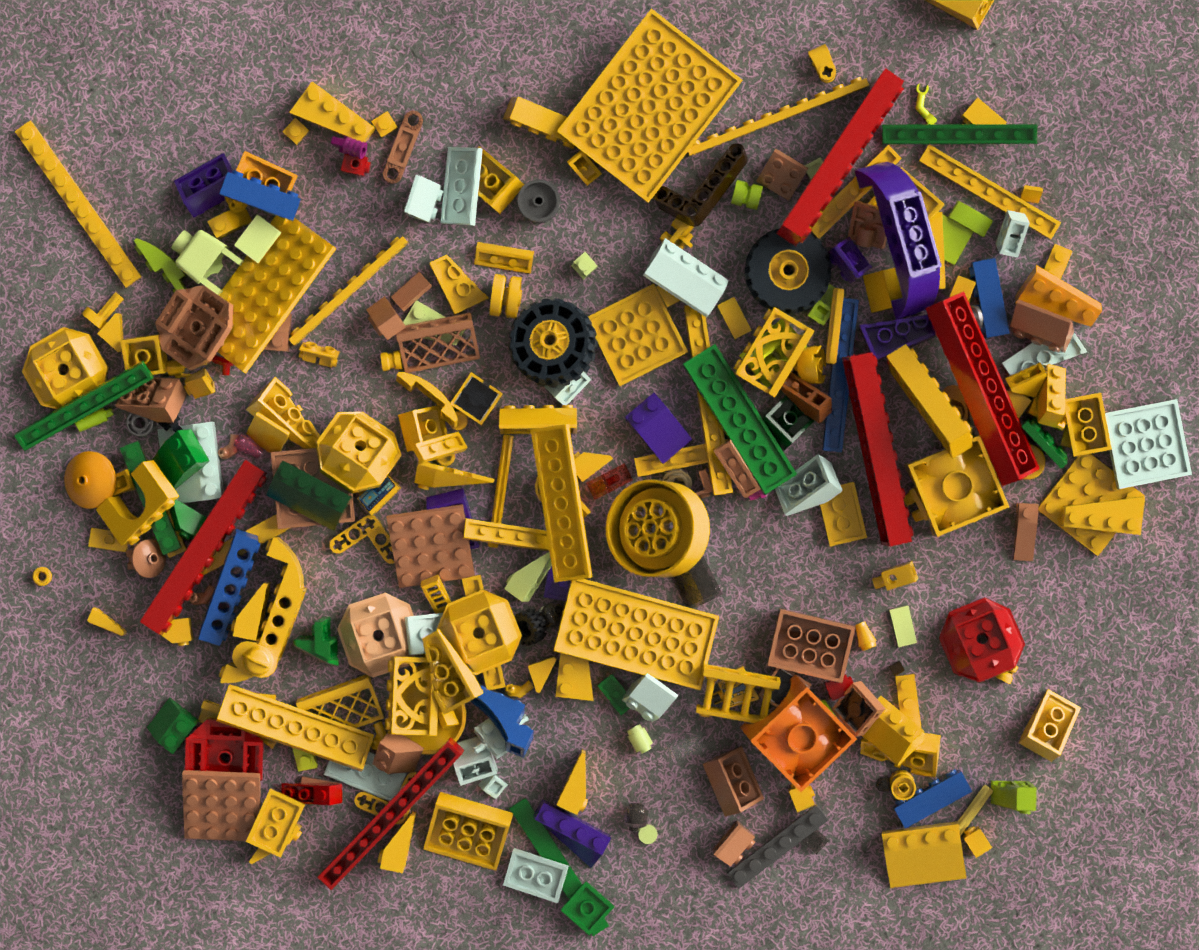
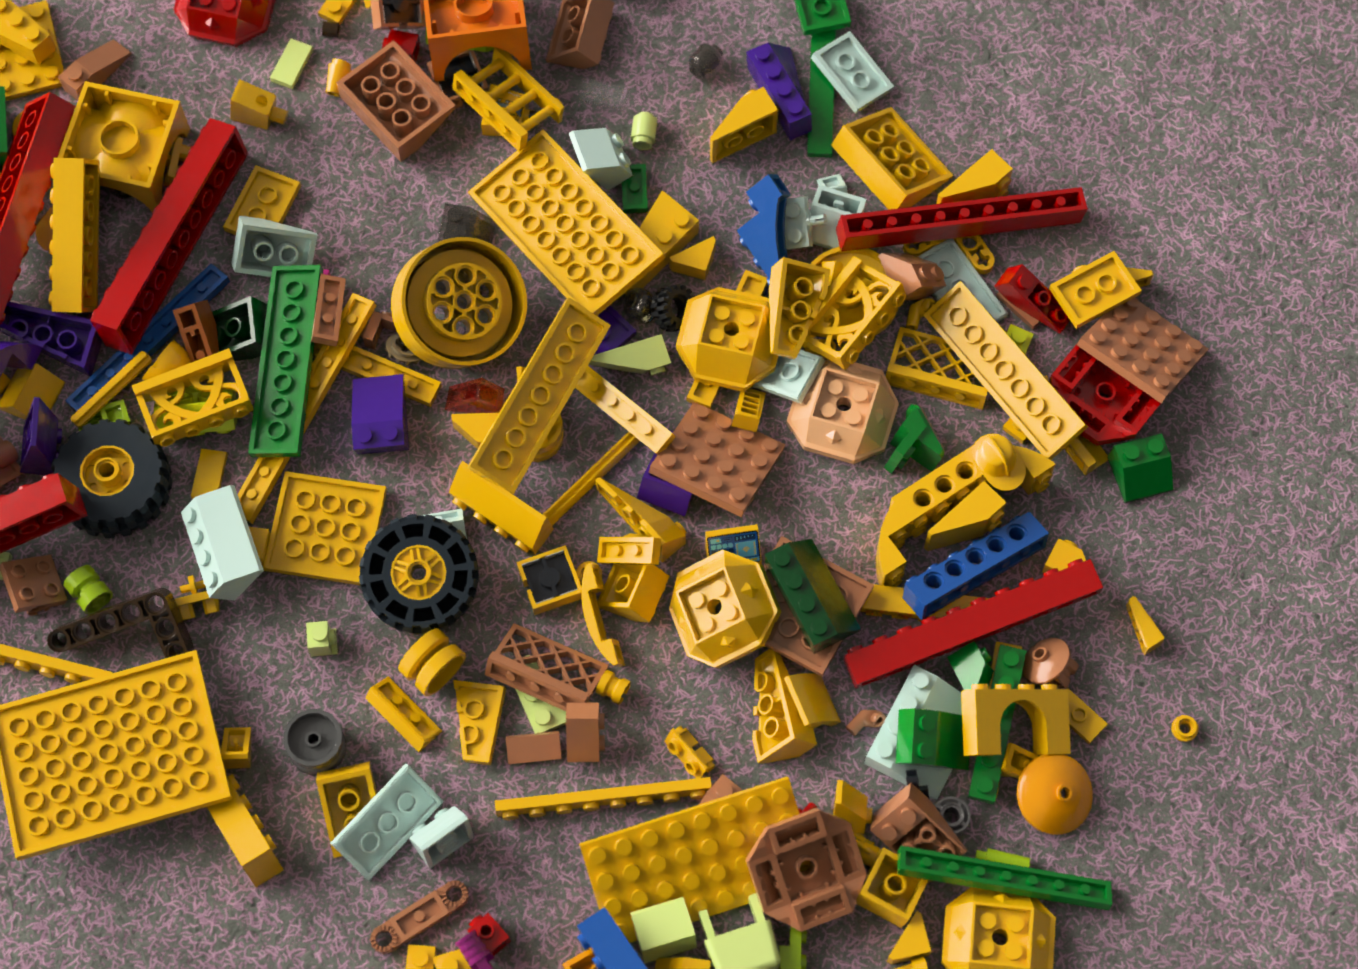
camera: 145 degrees left, 20 degrees down
nougat arm [189,584,215,605] -> none
clear pink cone [234,433,263,459] -> none
yellow beam [330,515,395,564] -> none
yellow arm [505,680,535,698] -> none
yellowish green tile [638,824,658,844] -> none

